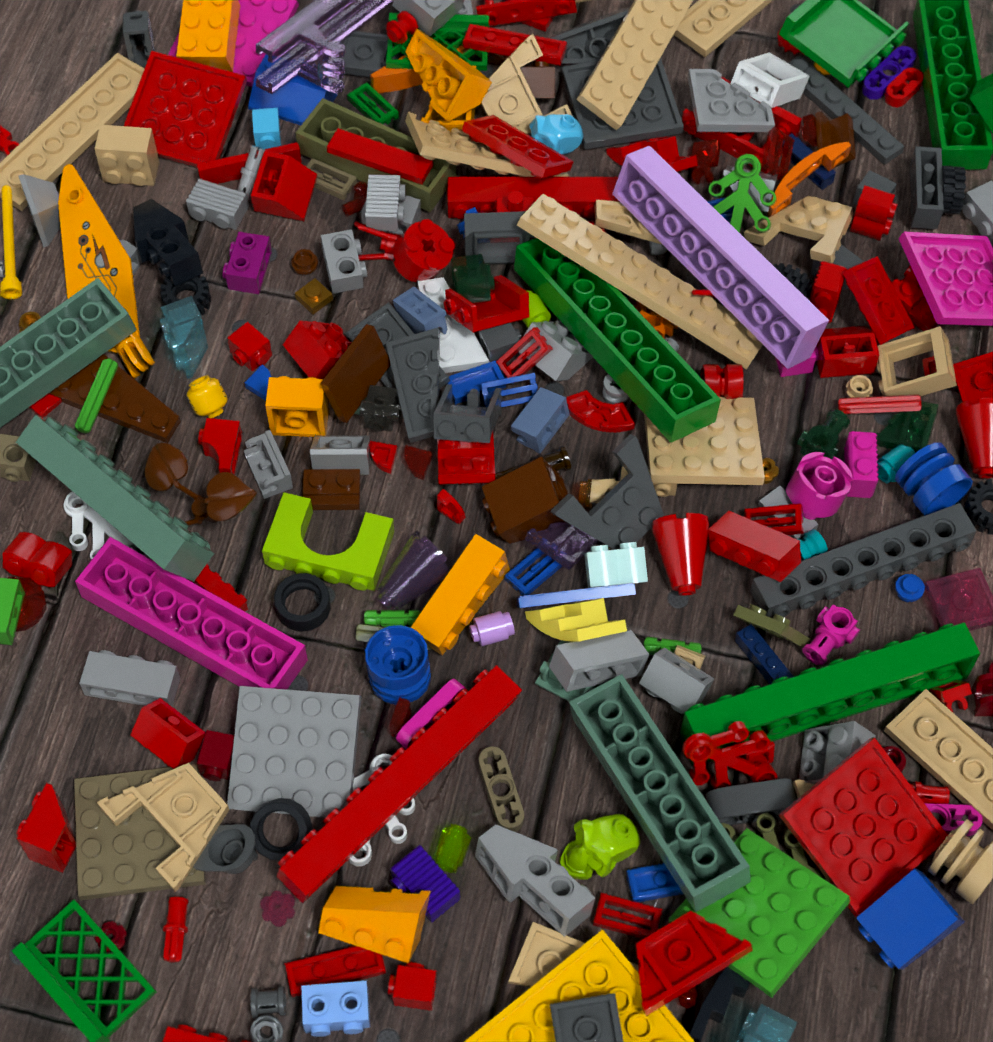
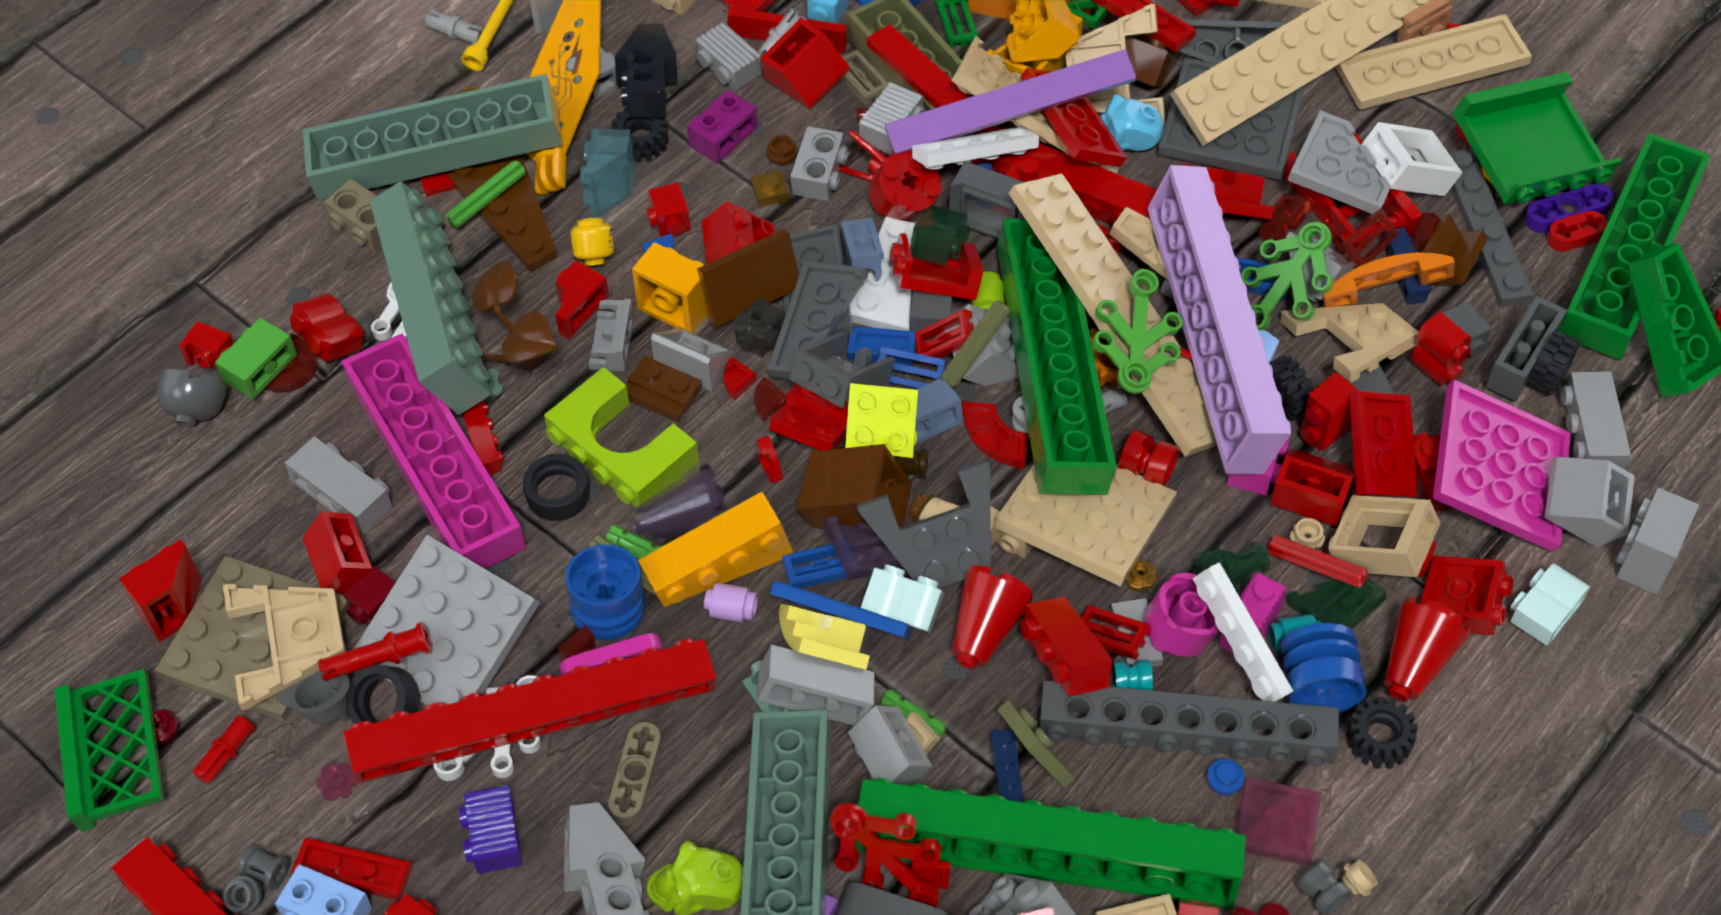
camera: 30 degrees right, 5 degrees down
light orange wedge [318,886,431,963] -> none
clear neon green brick [433,824,471,873] -> none
dark pink connector [802,604,860,666] -> none
none -> red pin [318,622,432,682]
none -> neon yellow hinge [845,383,918,458]
none -> medium lavender tile [885,49,1136,155]
none -> white plate [912,127,1039,169]
none -> olive axle [941,300,1011,387]
none -> bright green plant [1092,269,1183,394]
none -> white plate [1192,562,1293,702]

